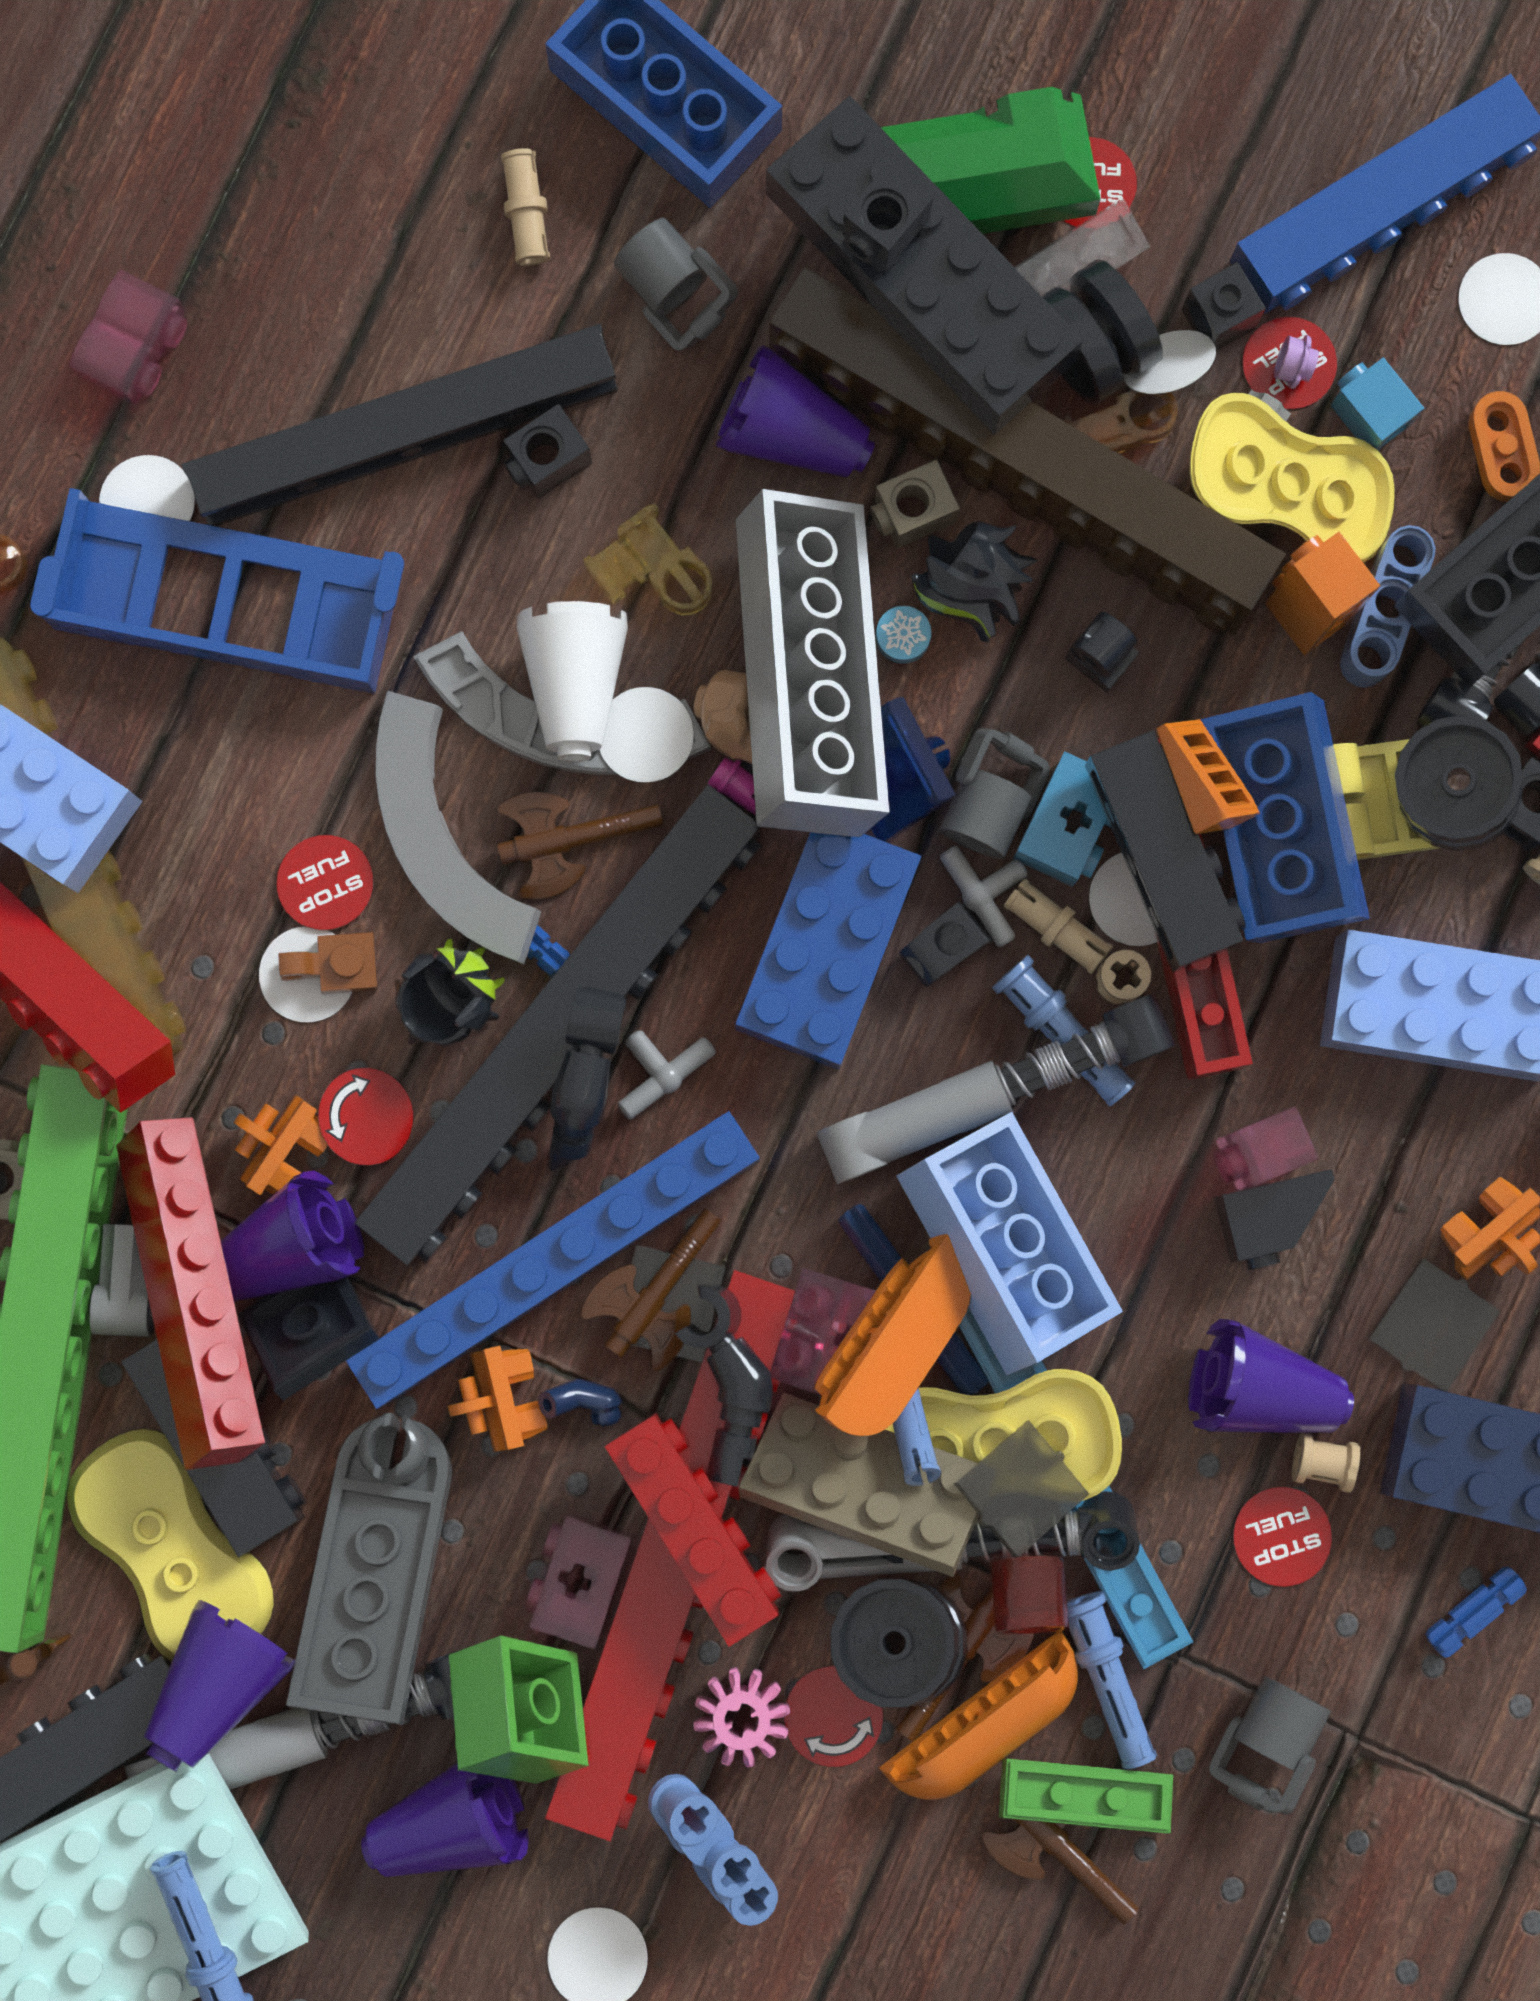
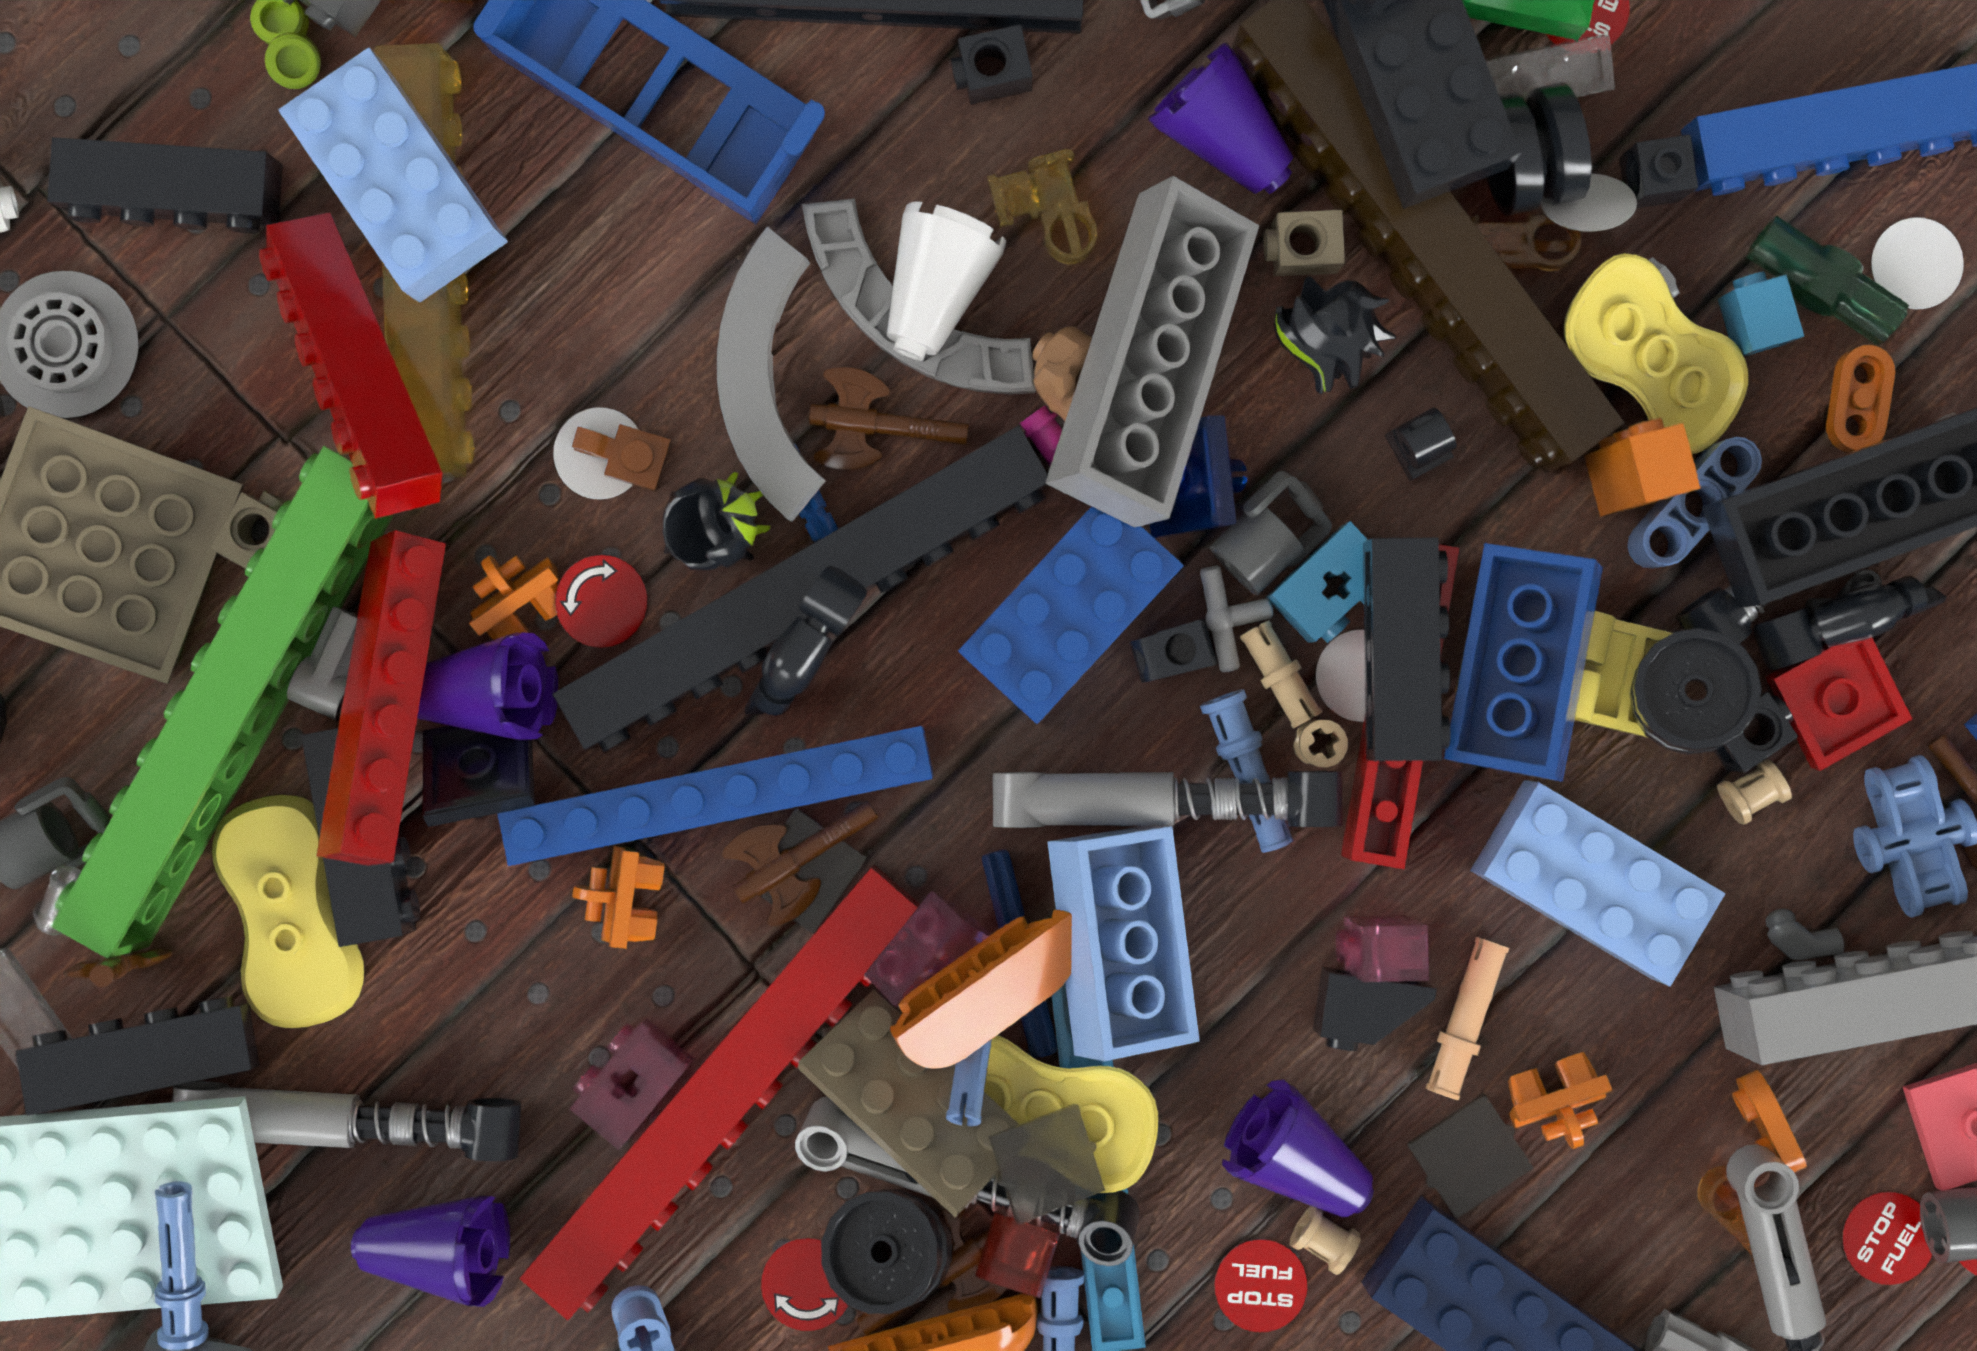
camera: 25 degrees right, 5 degrees up
dark purple cone [144,1600,296,1772] -> none
red sticker [276,835,373,930] -> none
dark grey plate [286,1413,452,1726] -> none
bright green brick [449,1636,589,1784] -> none
dark blue arm [538,1379,622,1427] -> none
white sticker [599,687,694,782] -> none
red brick [604,1413,782,1647] -> none
light grey piece [618,1030,716,1120] -> none
black piece [675,1284,773,1486] -> none
bright pink gear [693,1667,790,1767] -> none
medium azure tile [876,606,931,664] -> none
orange slope [1156,719,1260,834] -> none
red sticker [1243,317,1337,409] -> none
lavender plate [1274,335,1319,389] -> none
none -> light nougat pin [1425,937,1510,1100]
none -> clear green piece [1746,216,1909,345]

